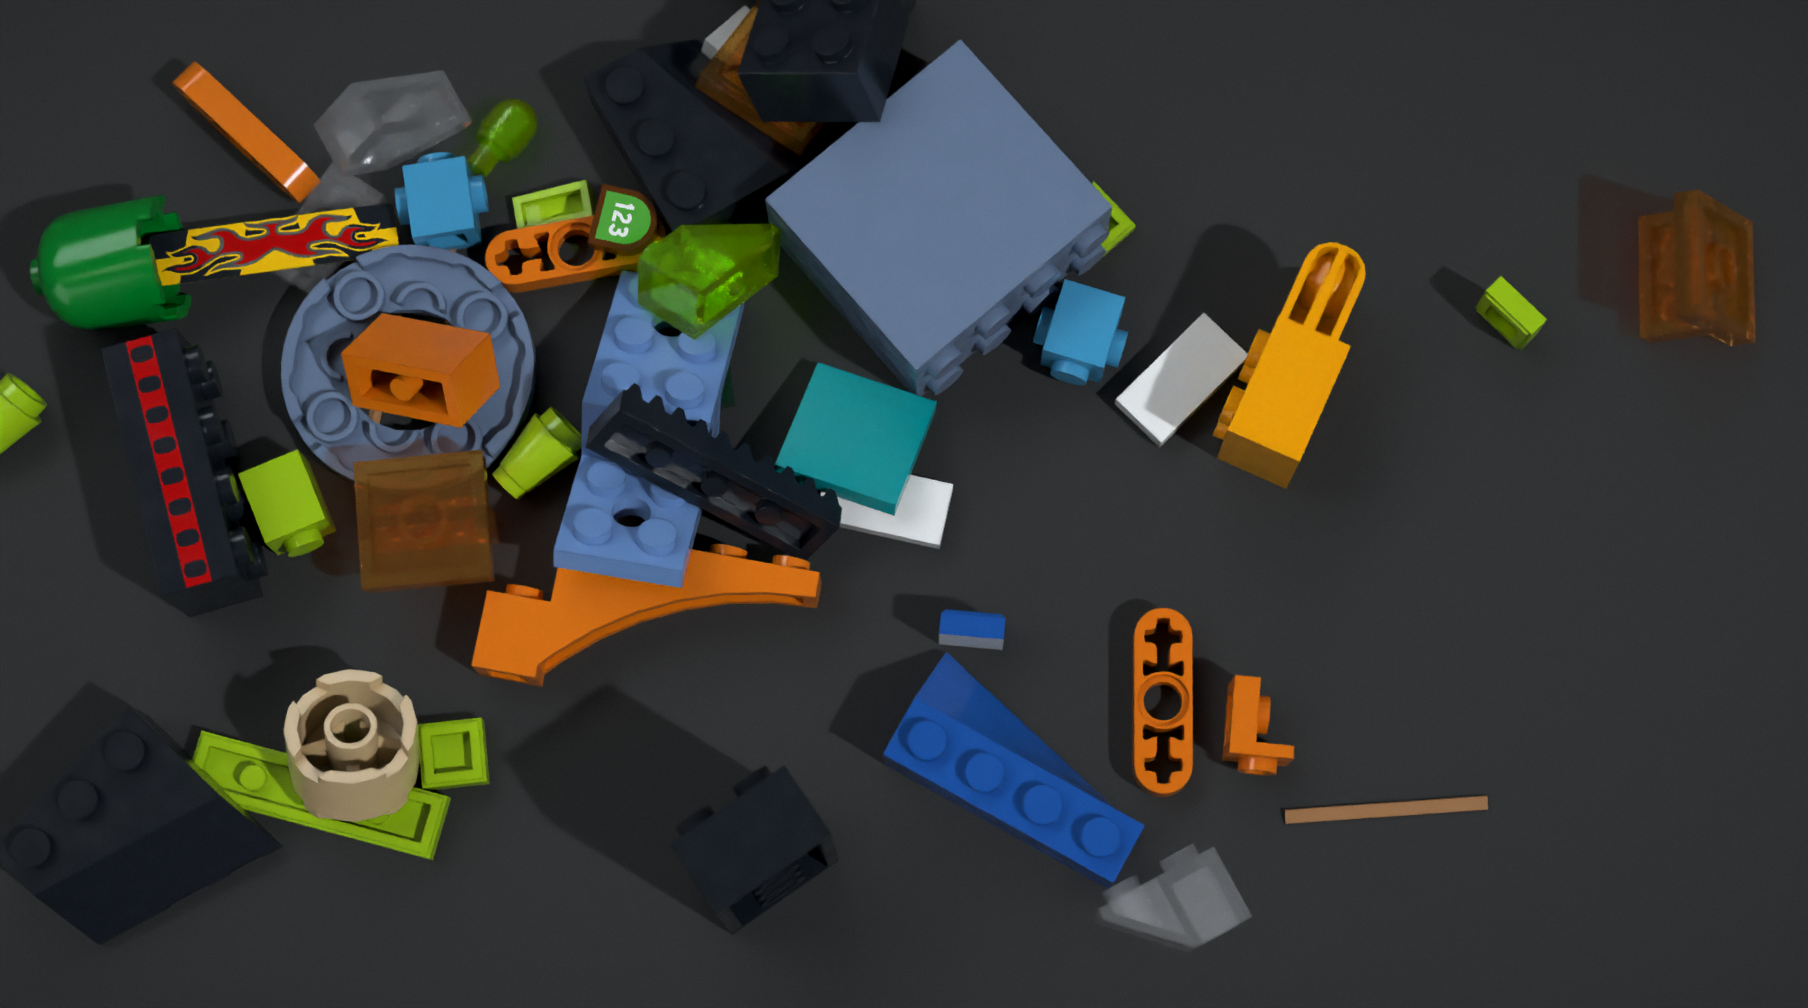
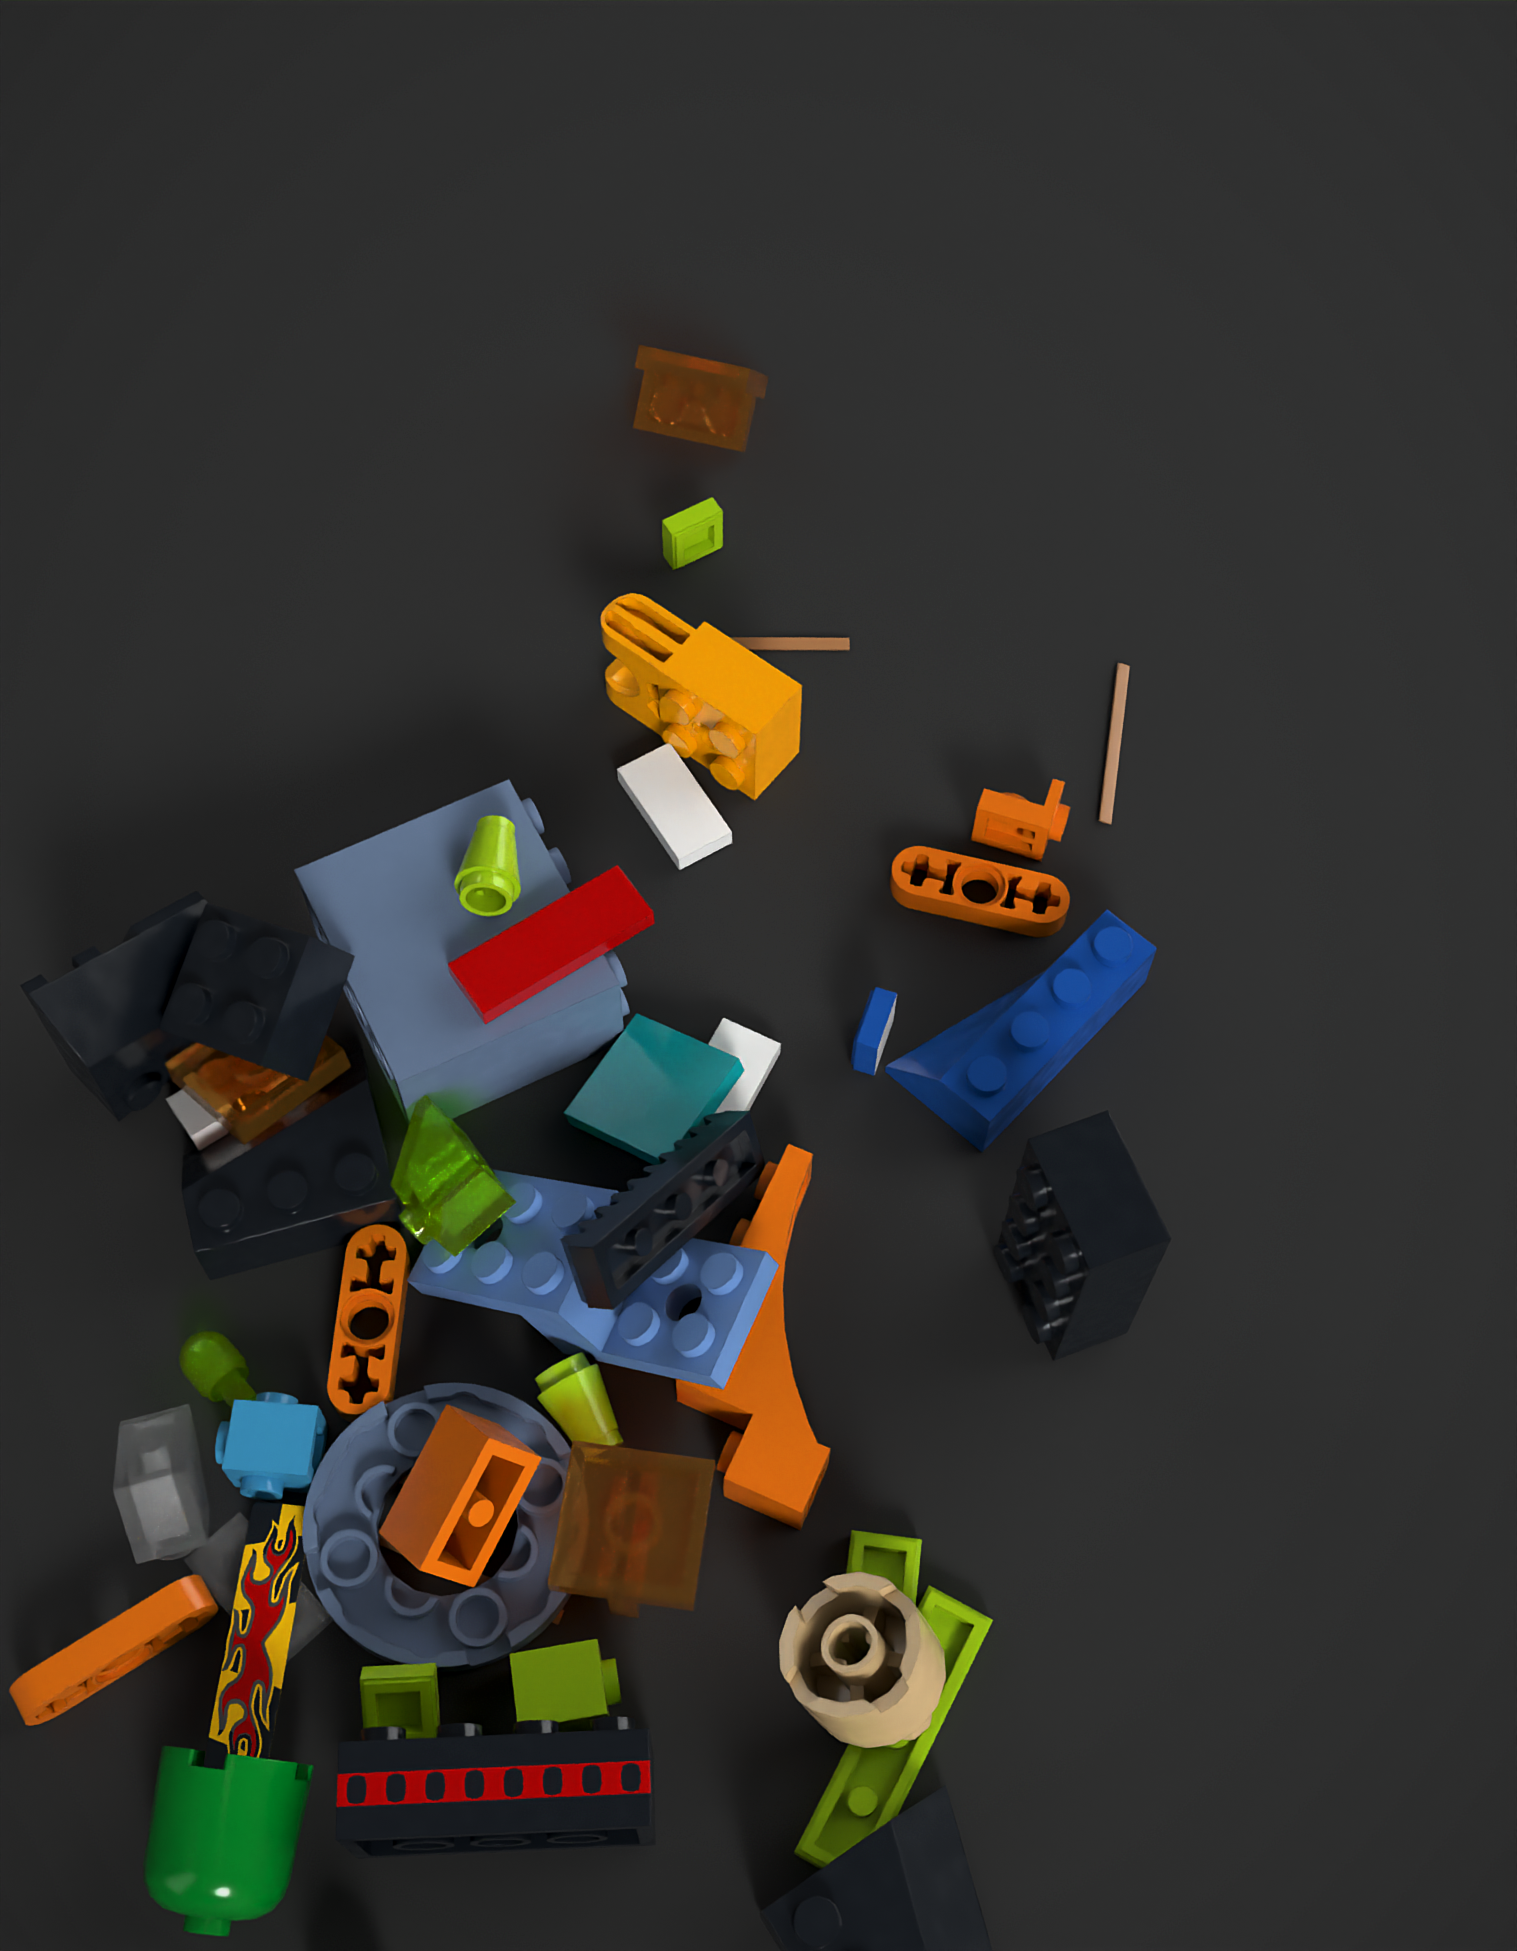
camera: 80 degrees left, 15 degrees down
lime piece [512,180,596,229] -> none
tile [587,184,659,256] -> none
dark azure brick [1033,279,1129,385] -> none
clear slope [1095,844,1252,952] -> none
none -> lime tile [360,1663,441,1739]
none -> red tile [448,865,655,1024]
none -> lime cone [454,815,521,916]
none -> medium nougat piece [730,637,850,651]

